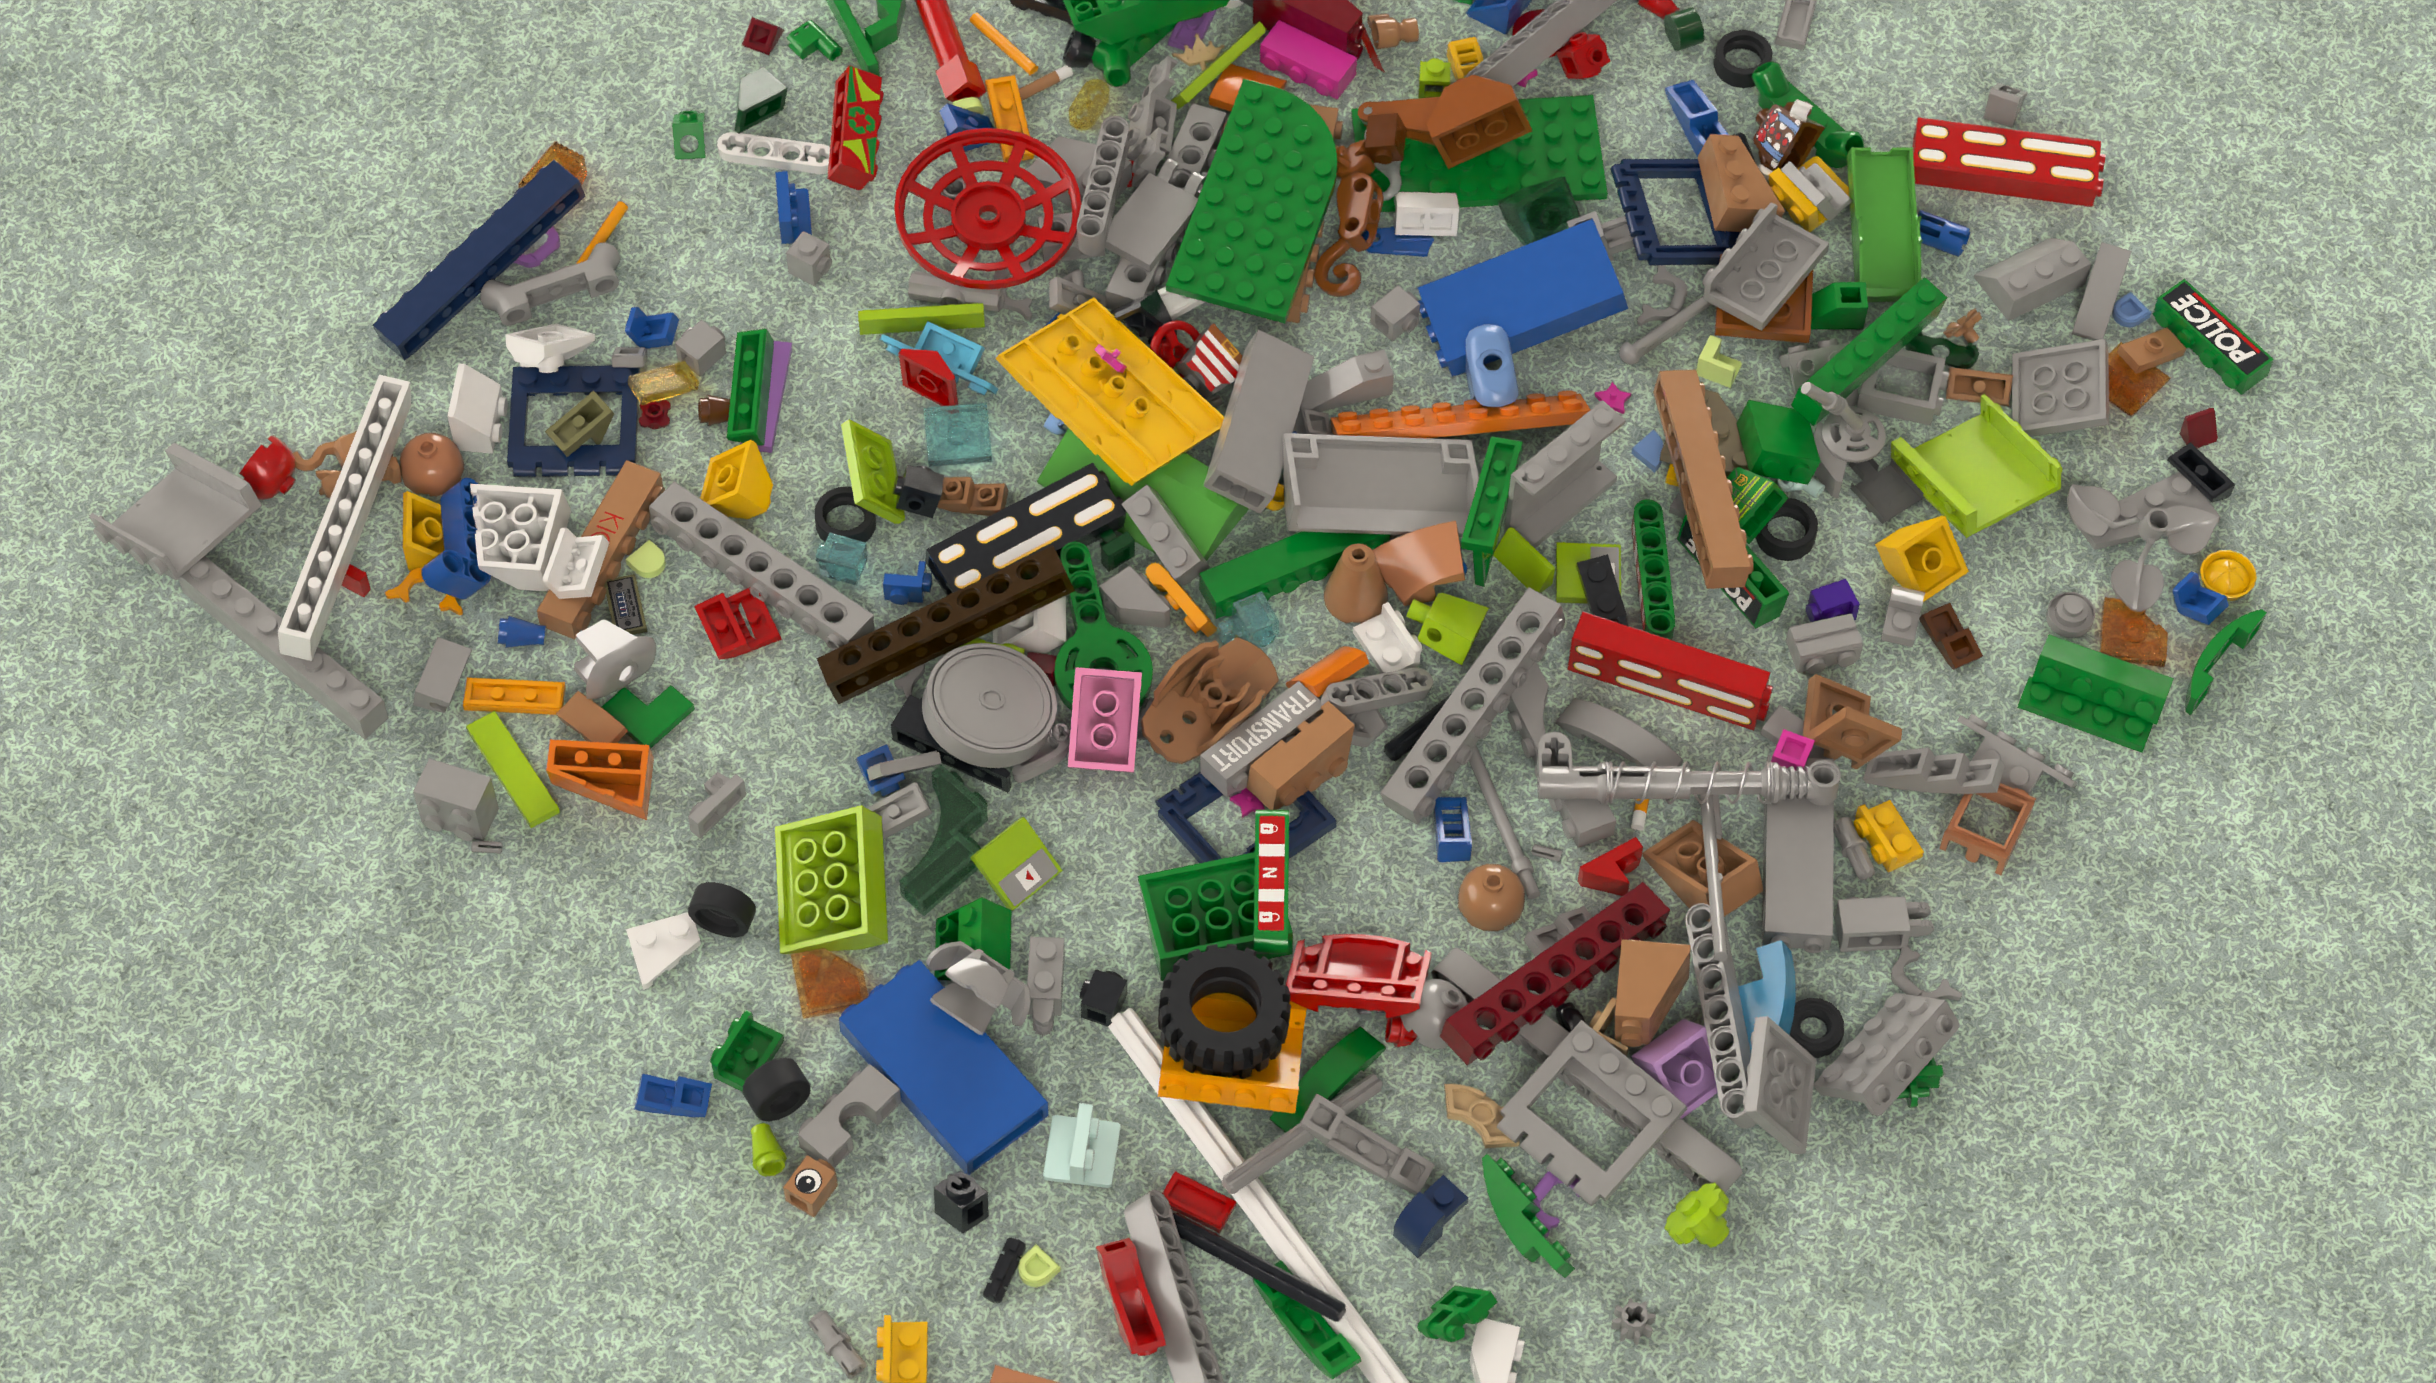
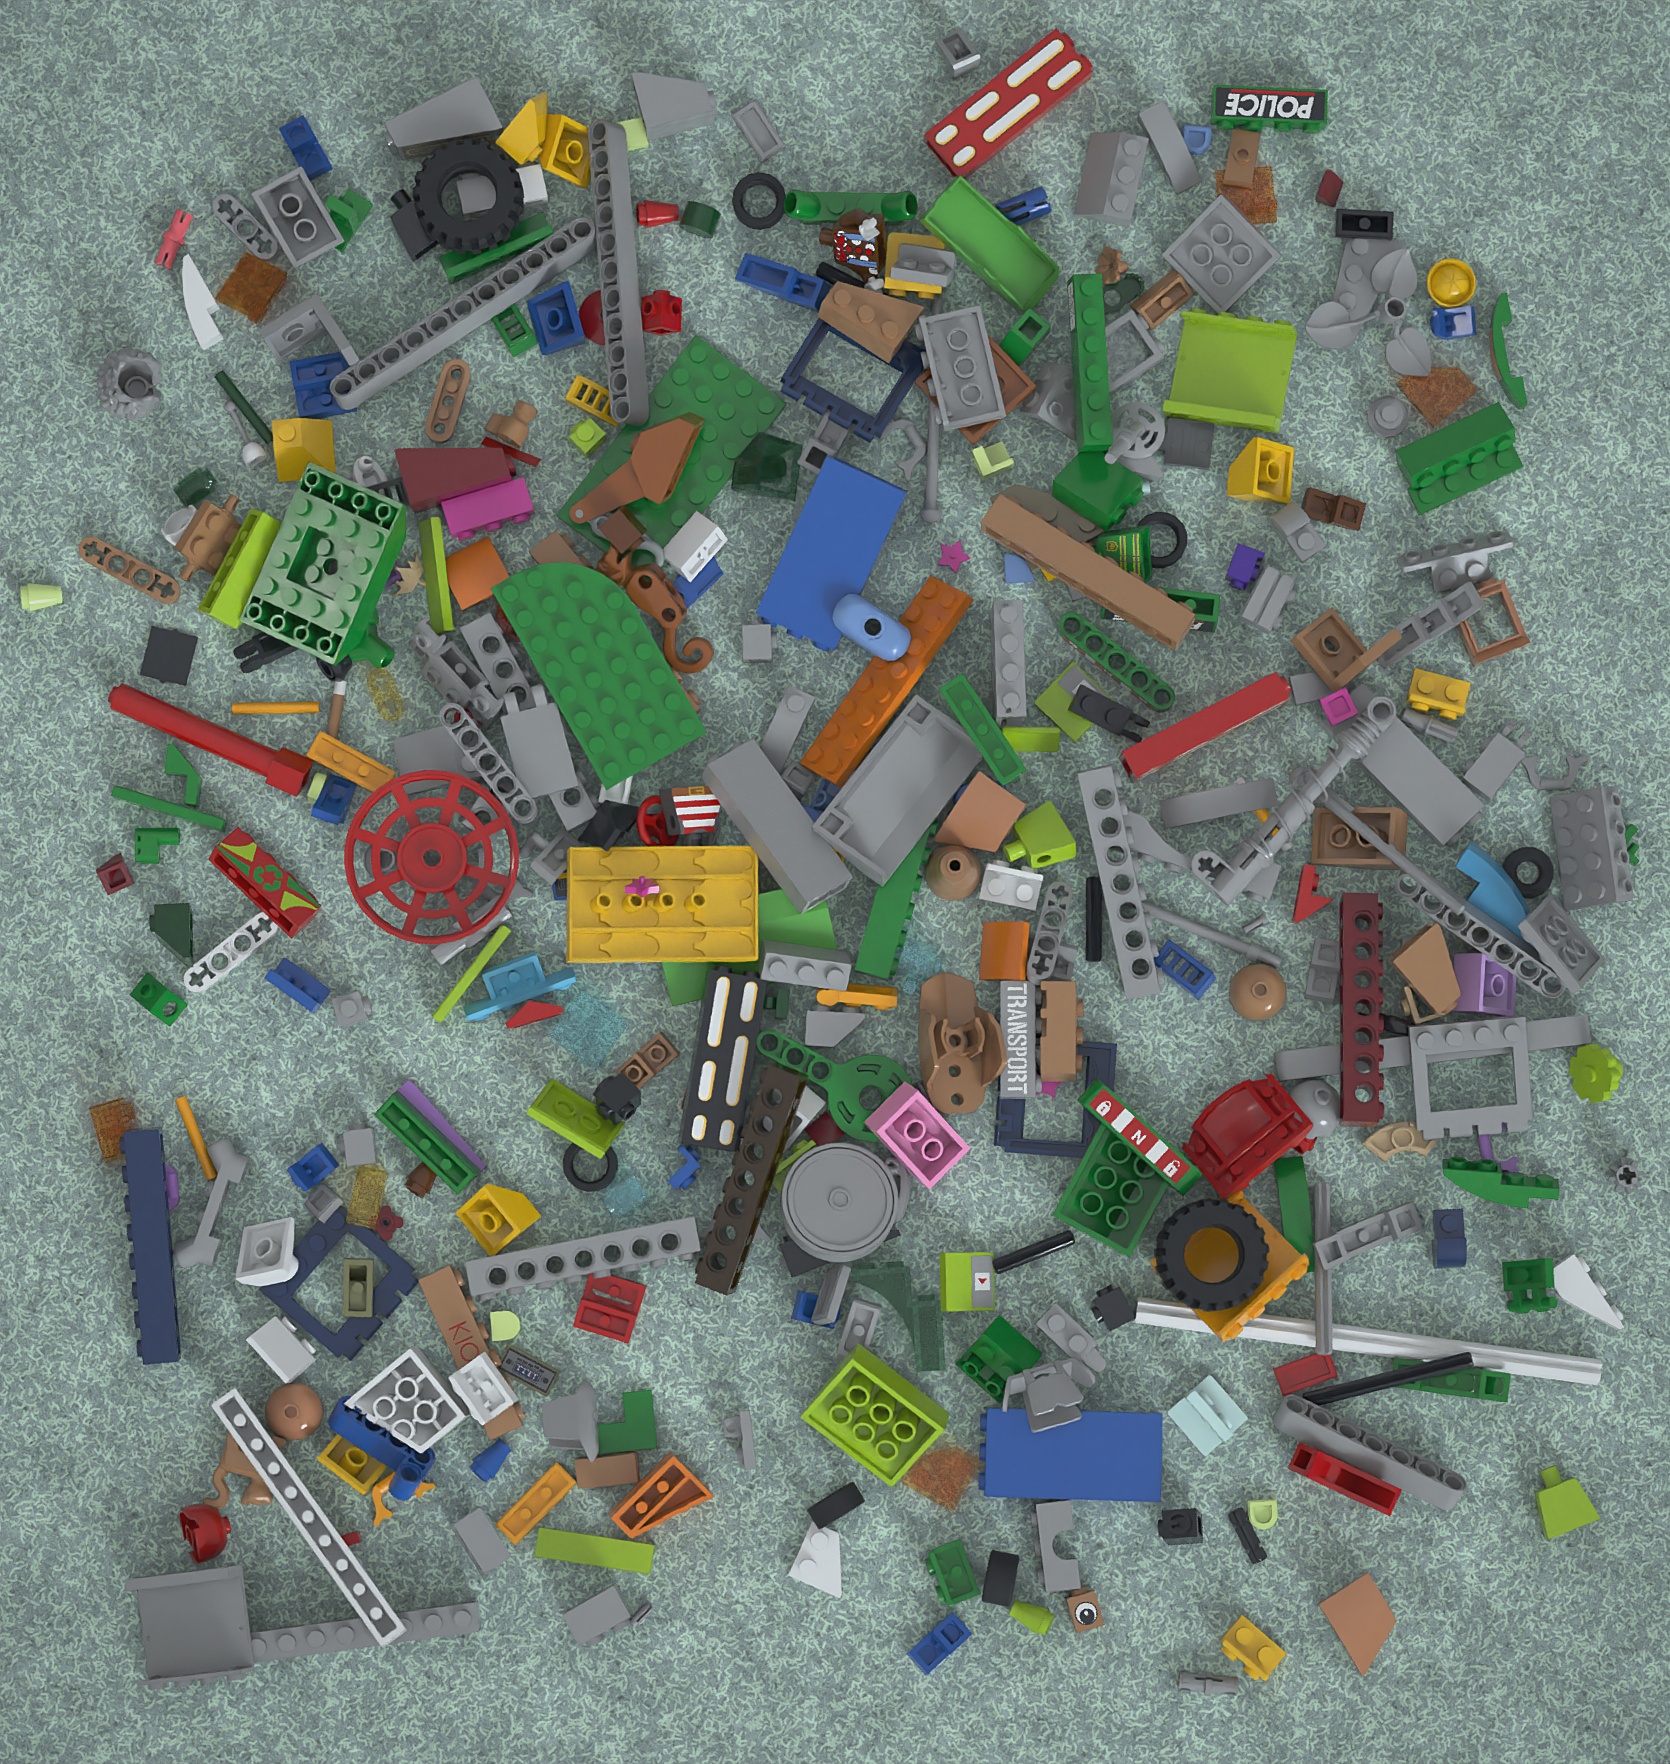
camera: 50 degrees left, 25 degrees up
none -> black axle [992,1230,1075,1274]

